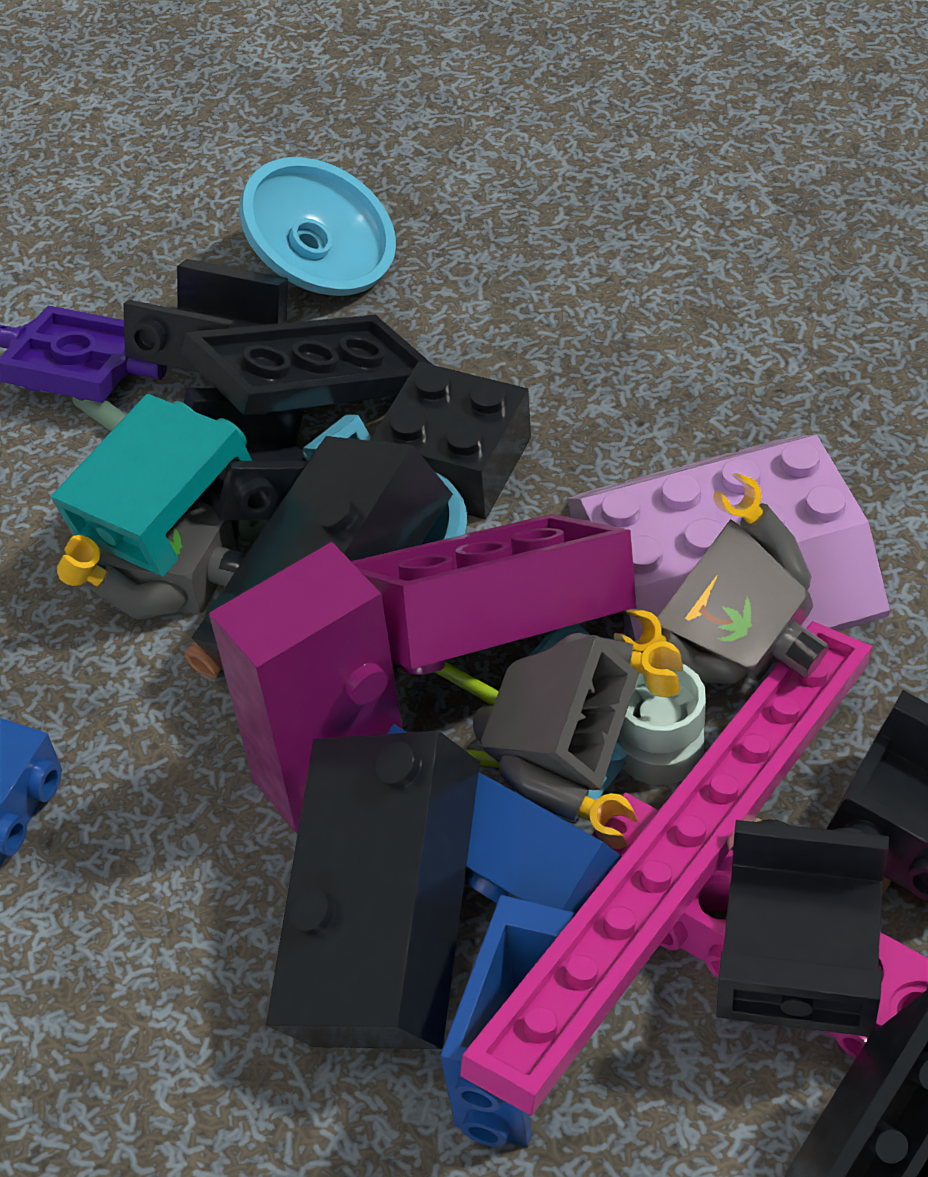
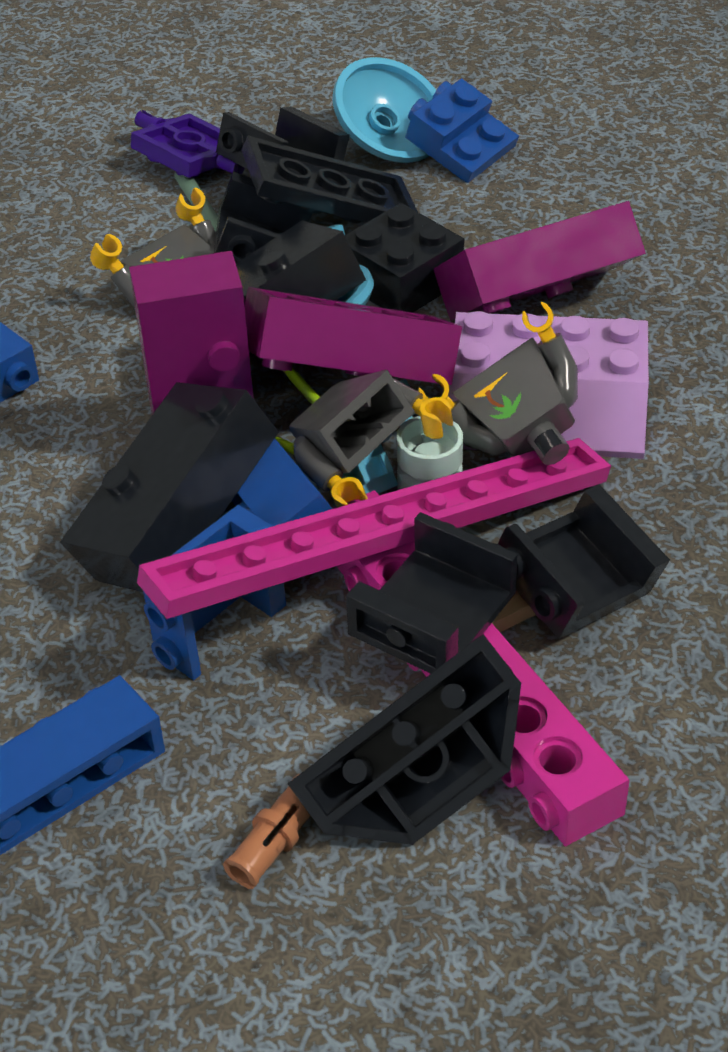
camera: 20 degrees right, 5 degrees down
teal panel [50,394,252,577] -> none
none -> blue plate [405,78,519,183]
none -> magenta brick [433,201,646,321]

